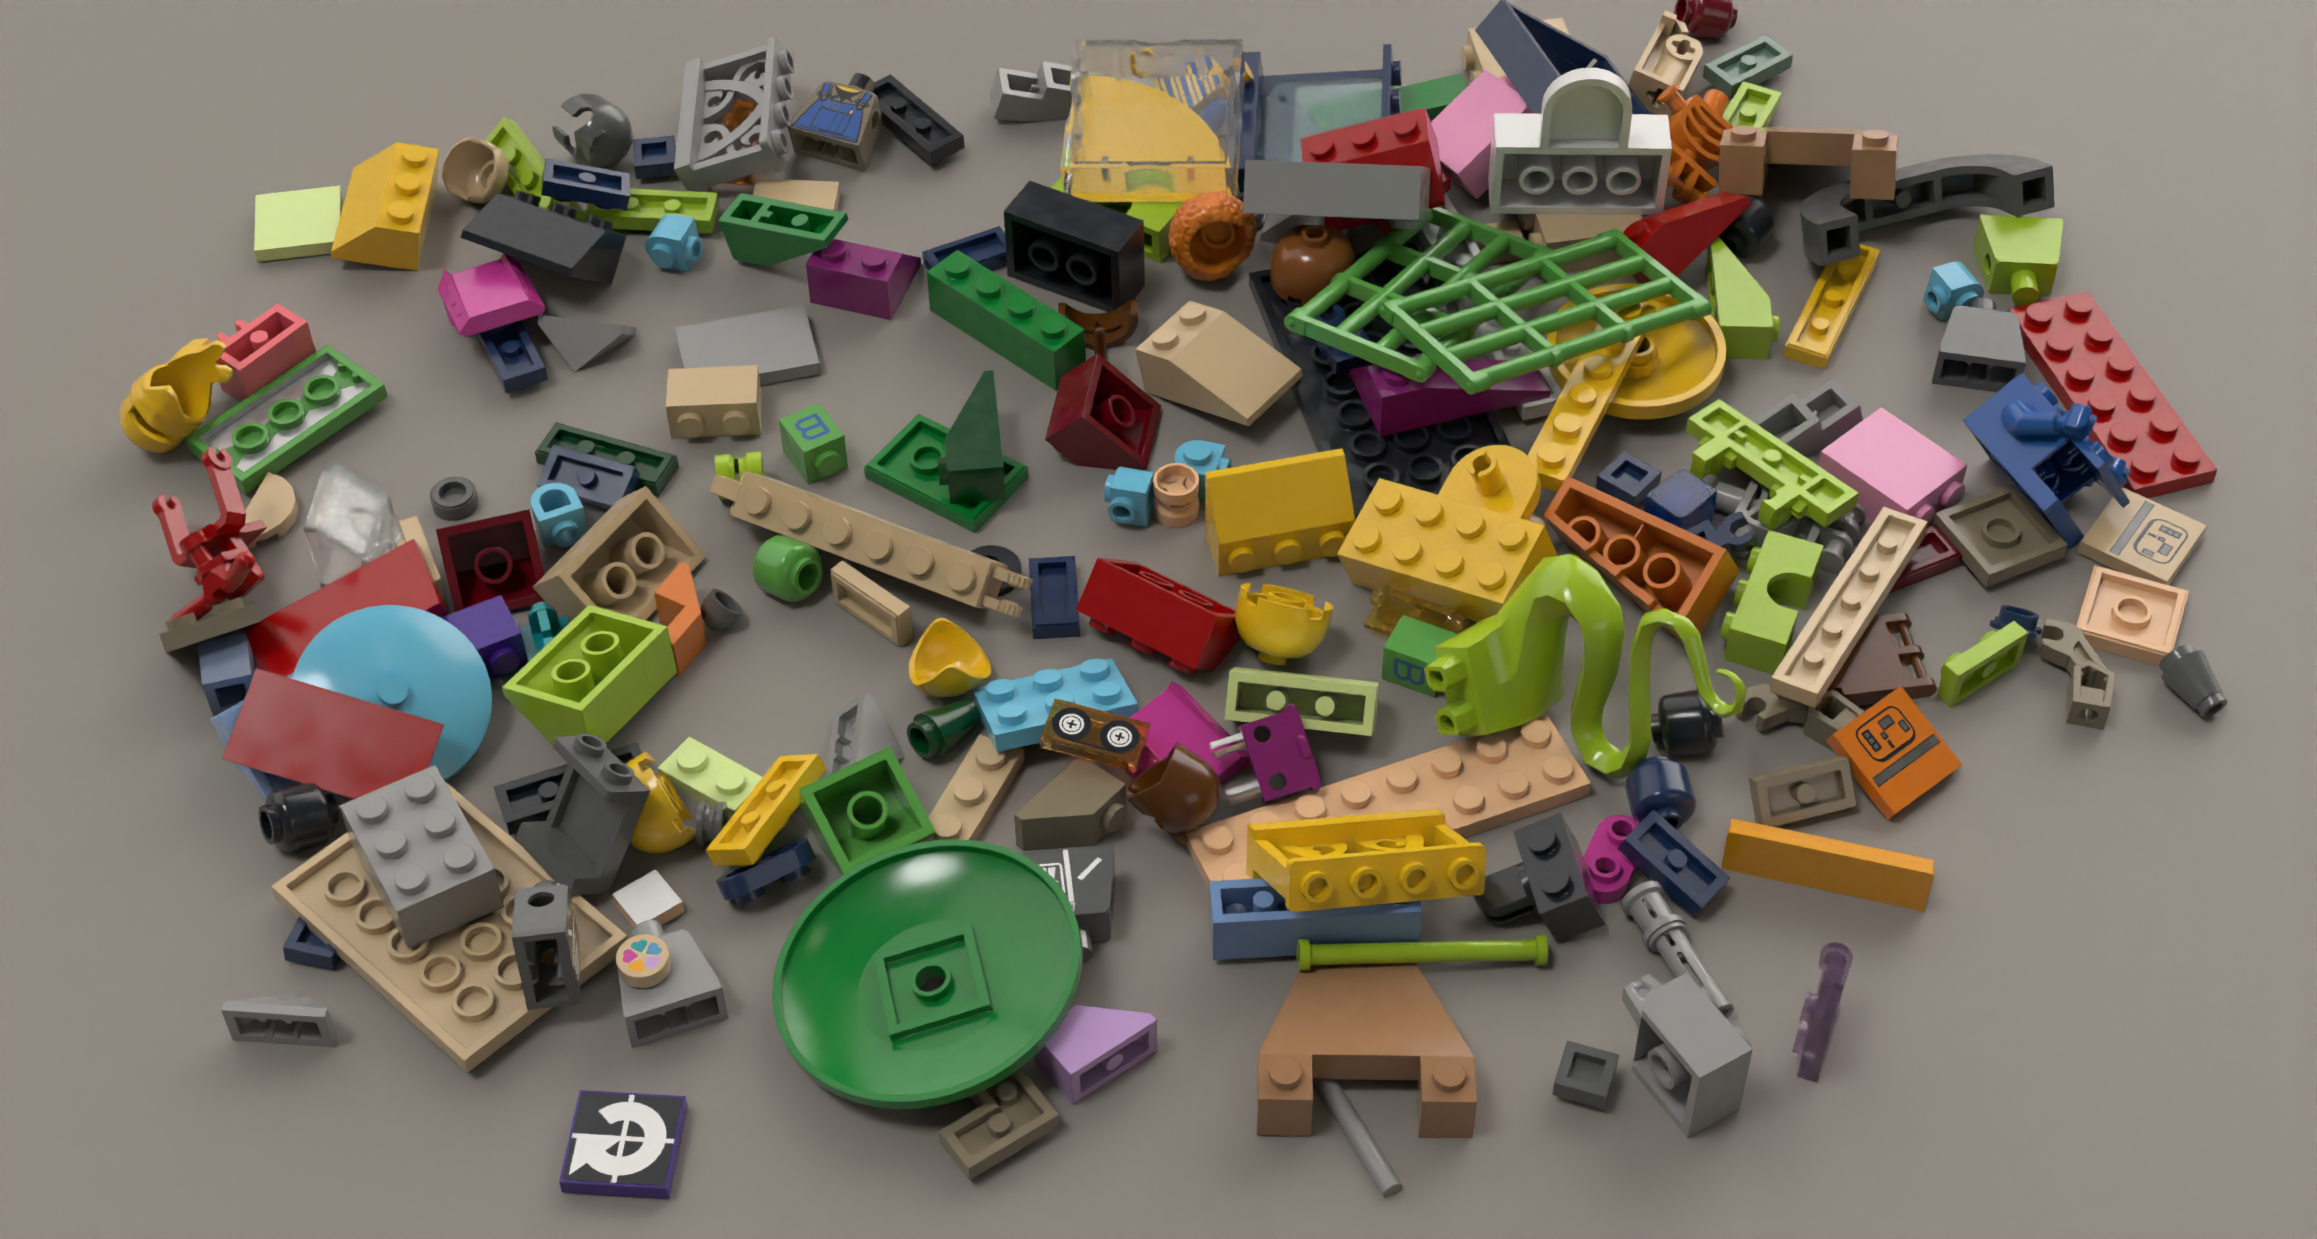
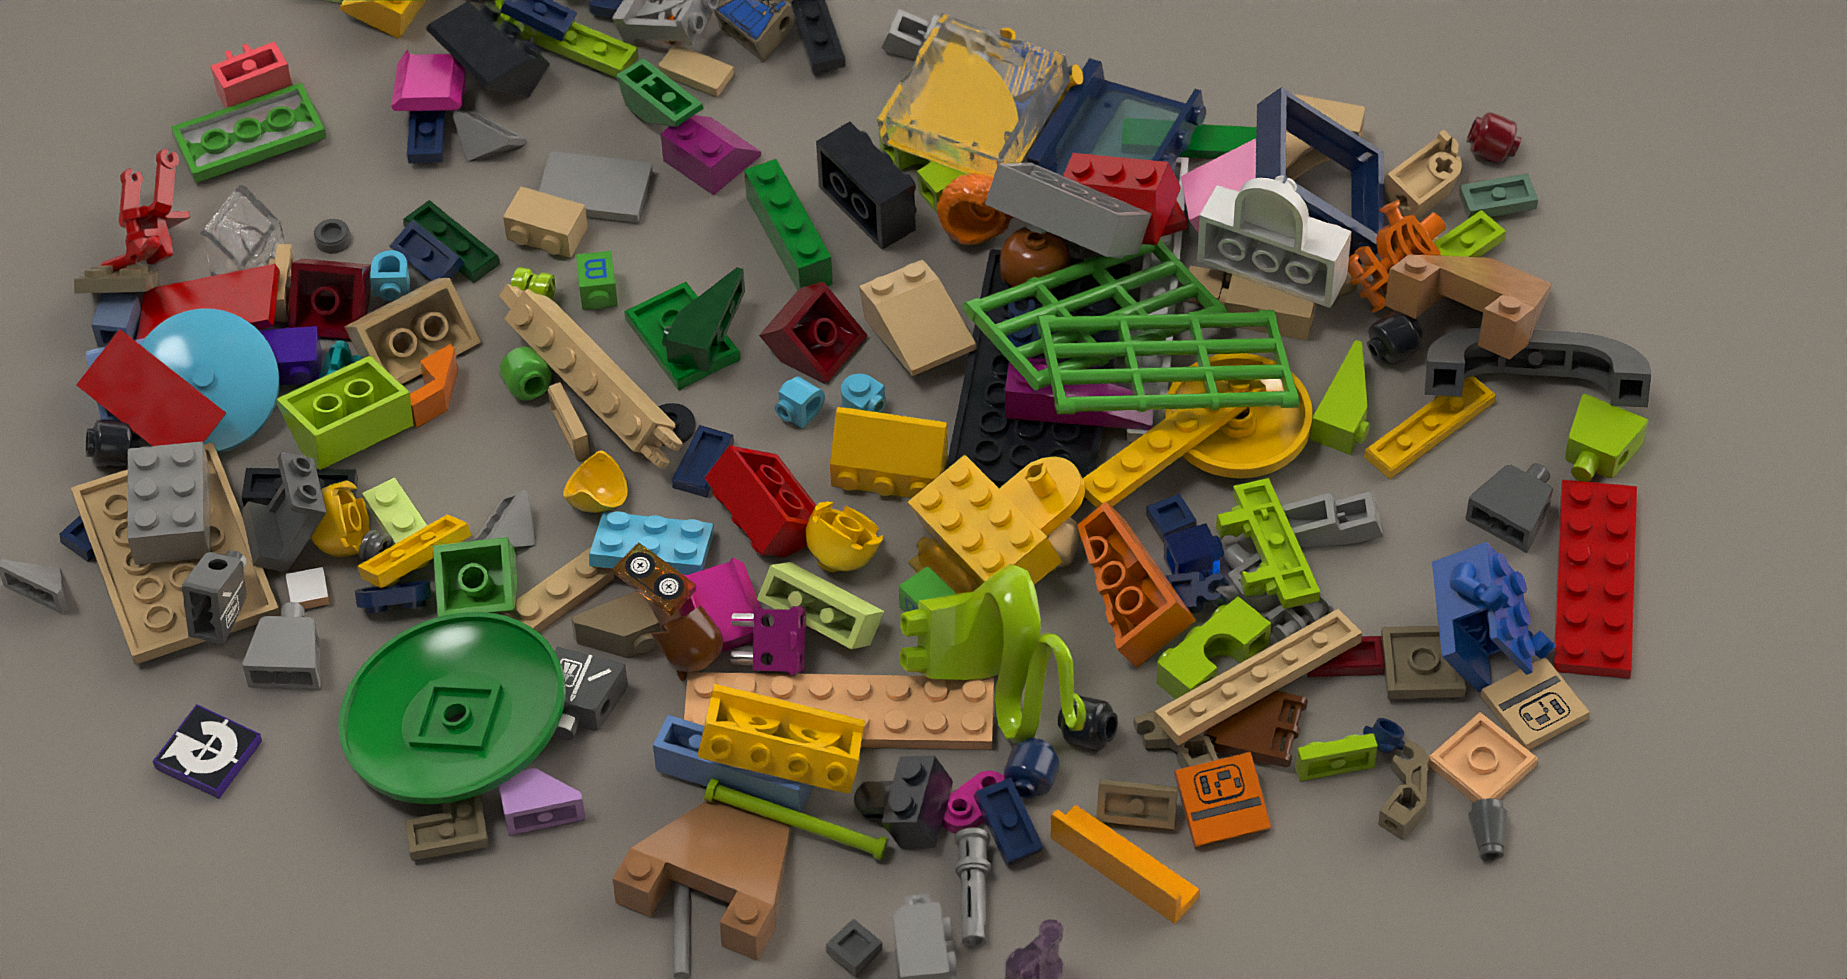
camera: 25 degrees right, 5 degrees up
yellow piece [119,338,234,453] -> none
tan tile [245,472,299,548] -> none
tan tile [616,934,671,988] -> none
medium azure plate [645,214,703,272] -> none
dark grey hinge [700,589,742,630] -> none
dark green cone [907,699,981,759] -> none
dark blue tile [922,226,1007,271] -> none
reddish brown helmet [1058,299,1138,360] -> none
light nougat wheel [1153,463,1199,528] -> none
red slope [1616,192,1752,284] -> none
bright pink brick [1818,407,1967,526] -> none
medium azure plate [1923,262,1984,322] -> none

